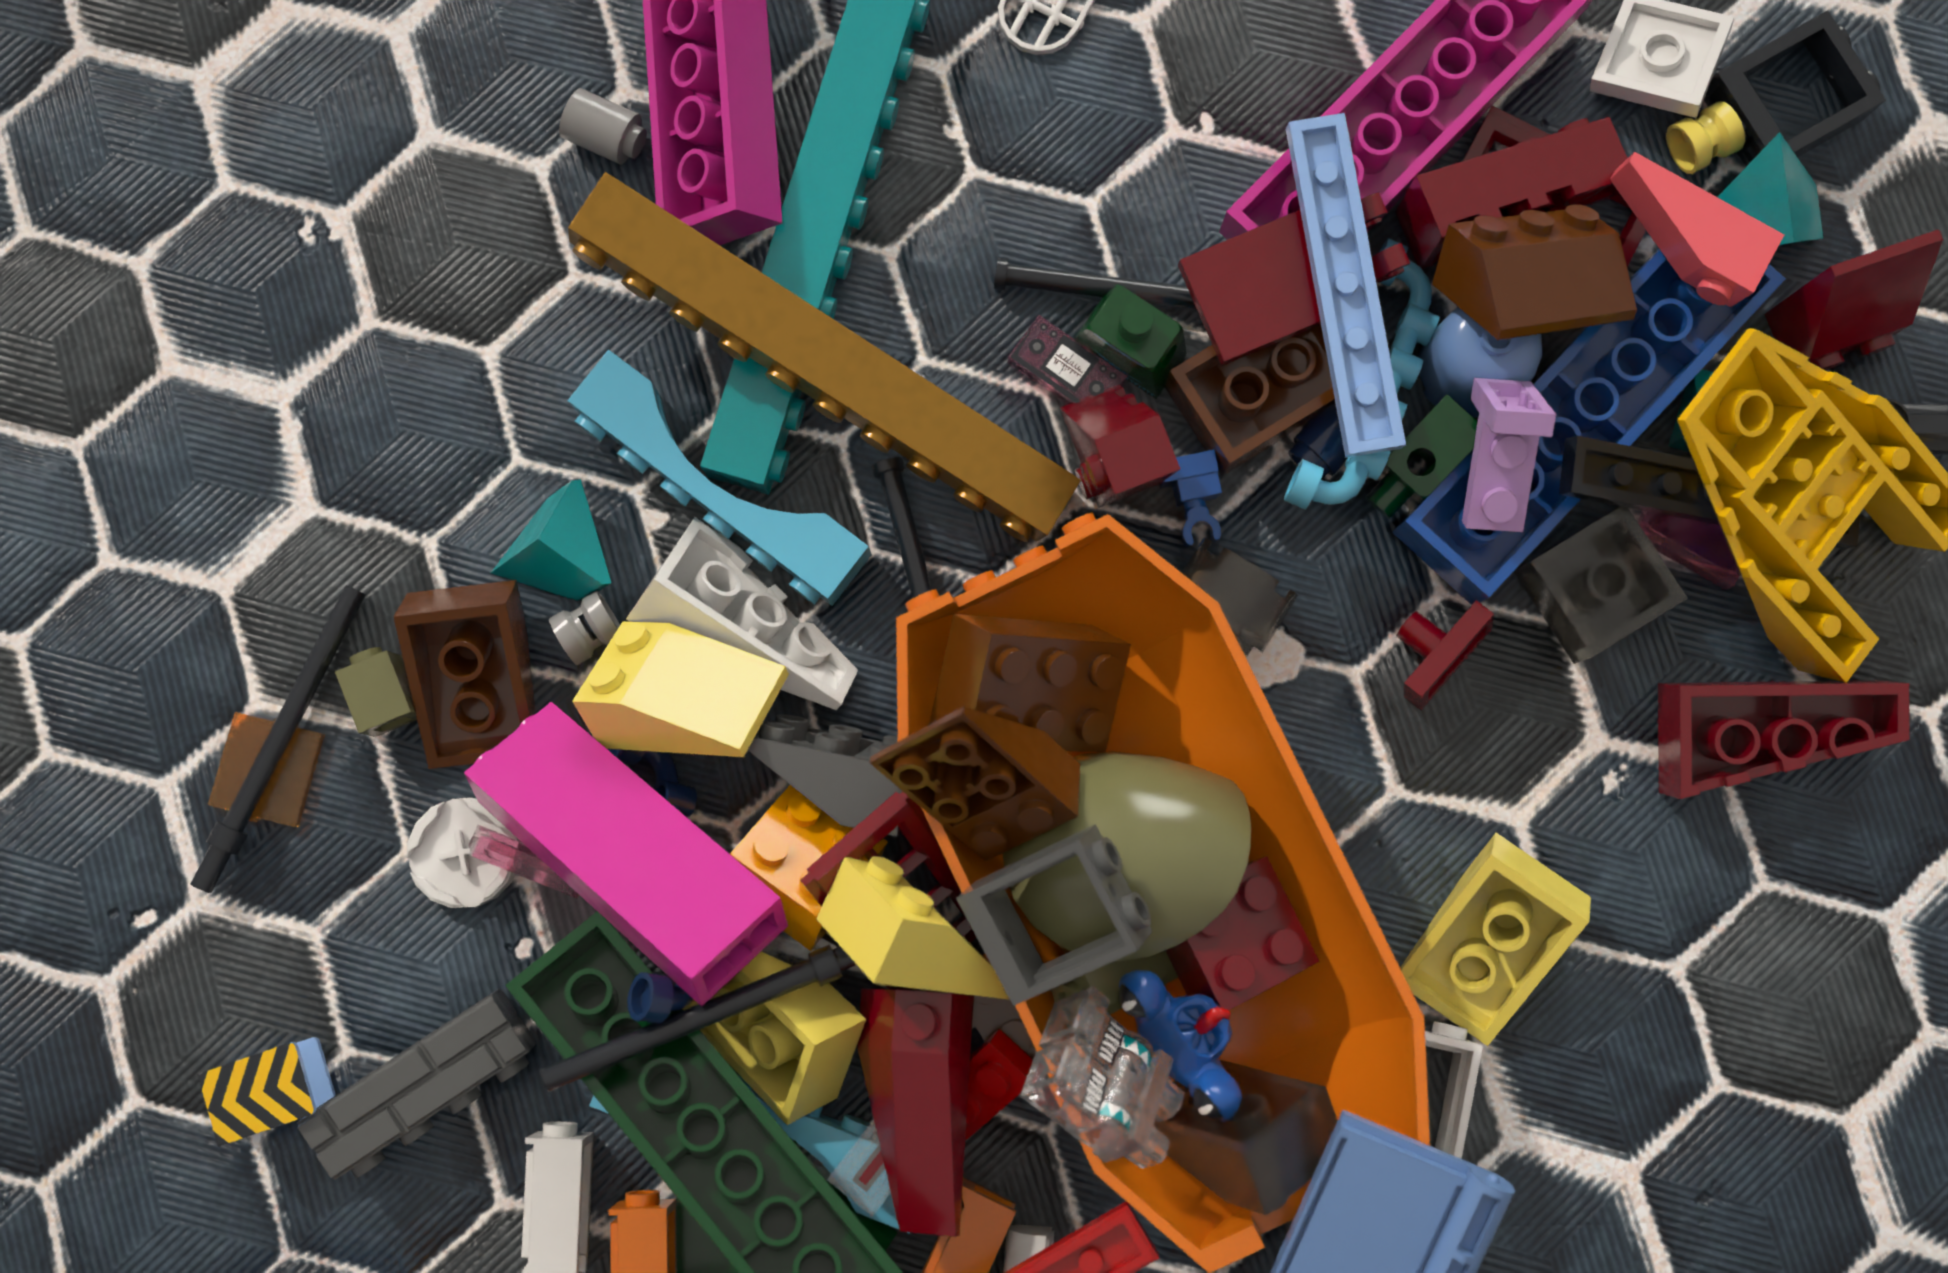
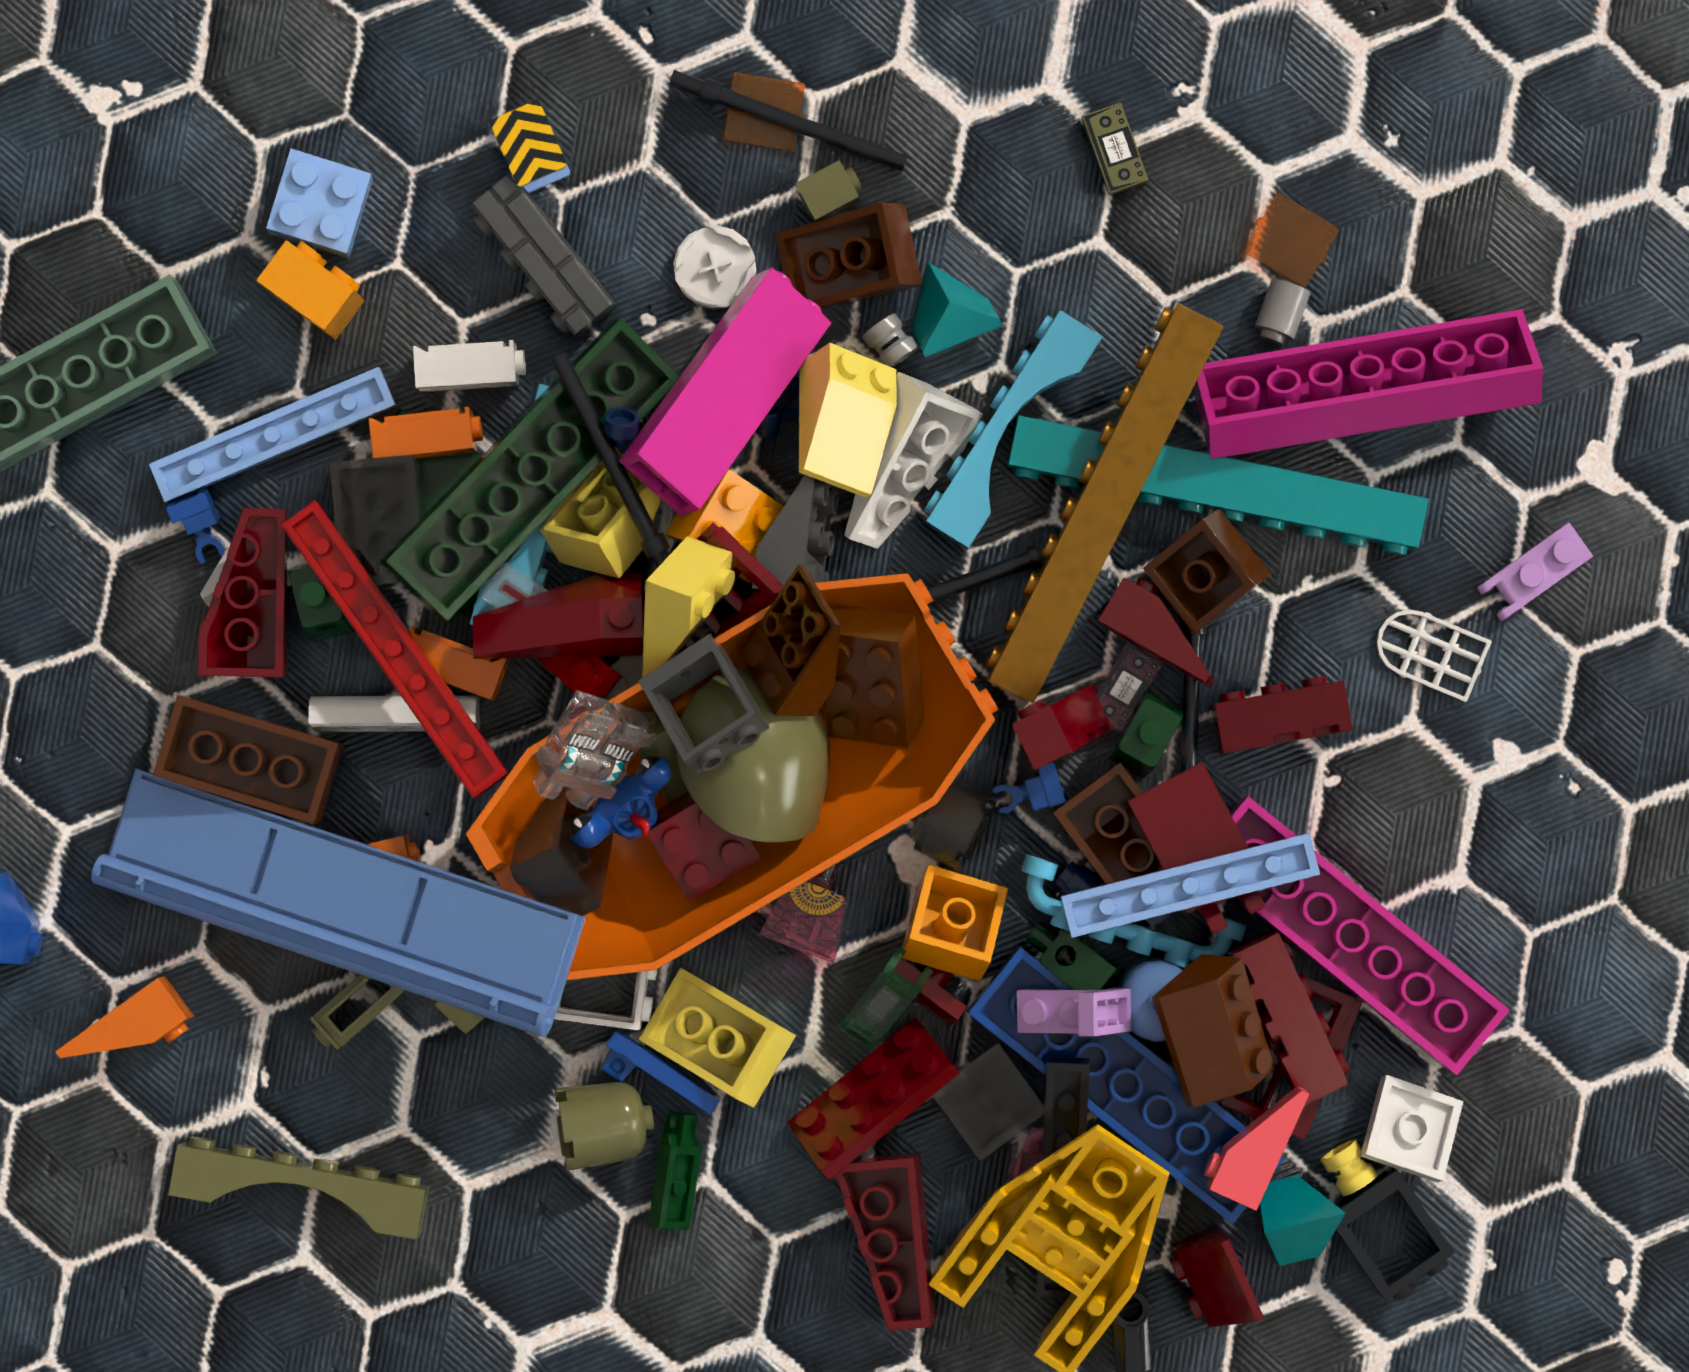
camera: 85 degrees right, 5 degrees up
clear pink tile [468,825,579,899] -> none
none -> olive cylinder [555,1082,654,1171]
none -> blue hinge [601,1029,721,1115]
none -> dark green hinge [648,1111,702,1230]
none -> clear pink torso [759,865,847,963]
none -> dark red plate [787,1017,960,1180]
none -> clear green window [838,946,933,1052]
none -> light orange brick [900,864,1008,981]
none -> tile [1081,102,1149,196]
none -> dark red slope [1098,578,1214,688]
none -> reddish brown brick [1143,509,1271,634]
none -> dark red wedge [1211,676,1353,754]
none -> clear orange piece [1243,193,1340,288]

